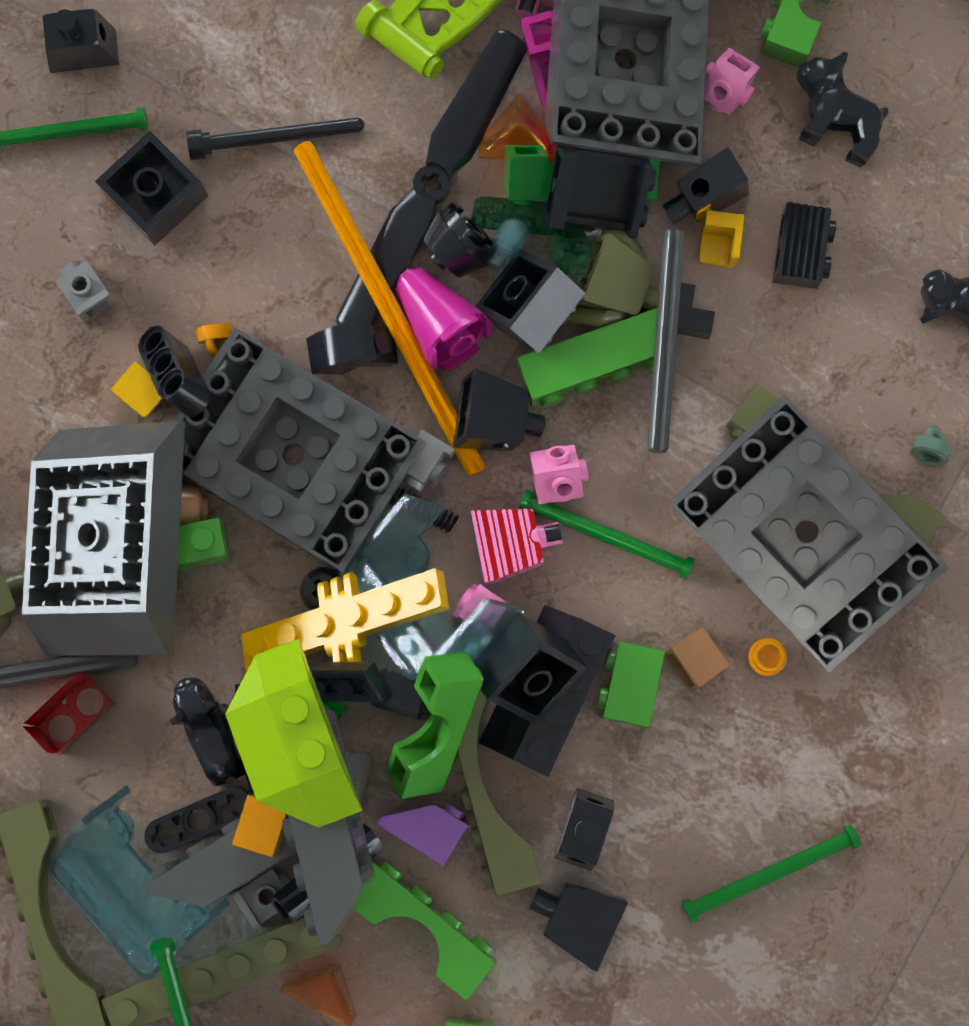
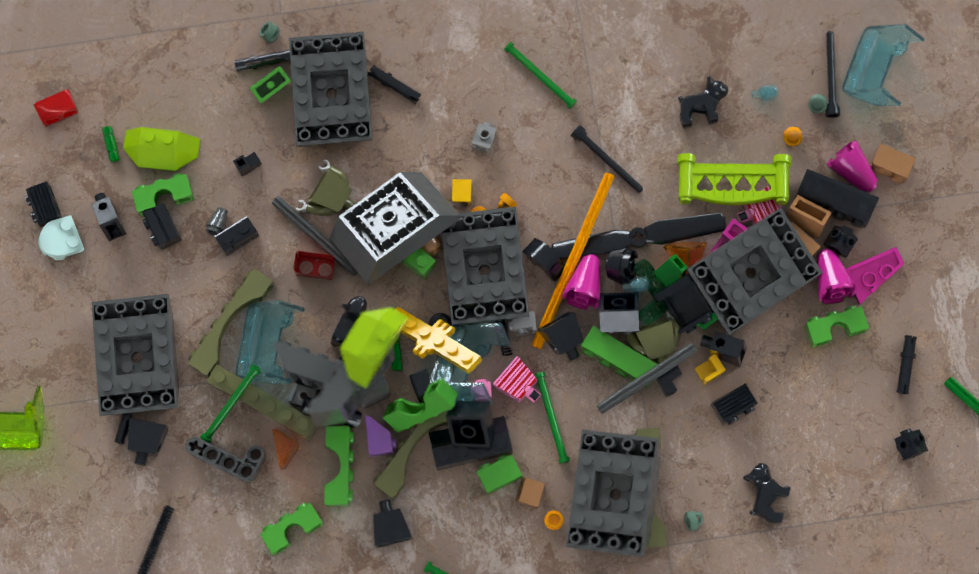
camera: 50 degrees right, 5 degrees down
black torso [43,9,119,73] -> none
black brick [95,131,208,246] -> none
black beam [138,325,210,417] -> none
black beam [144,787,251,853] -> none
light orange brick [232,794,289,857] -> none
black tile [307,662,392,702] -> none
bright pink brick [530,445,589,505] -> none
black torso [554,788,614,871] -> none
bright pink brick [704,48,760,115] -> none
black animal [796,51,889,167] -> none

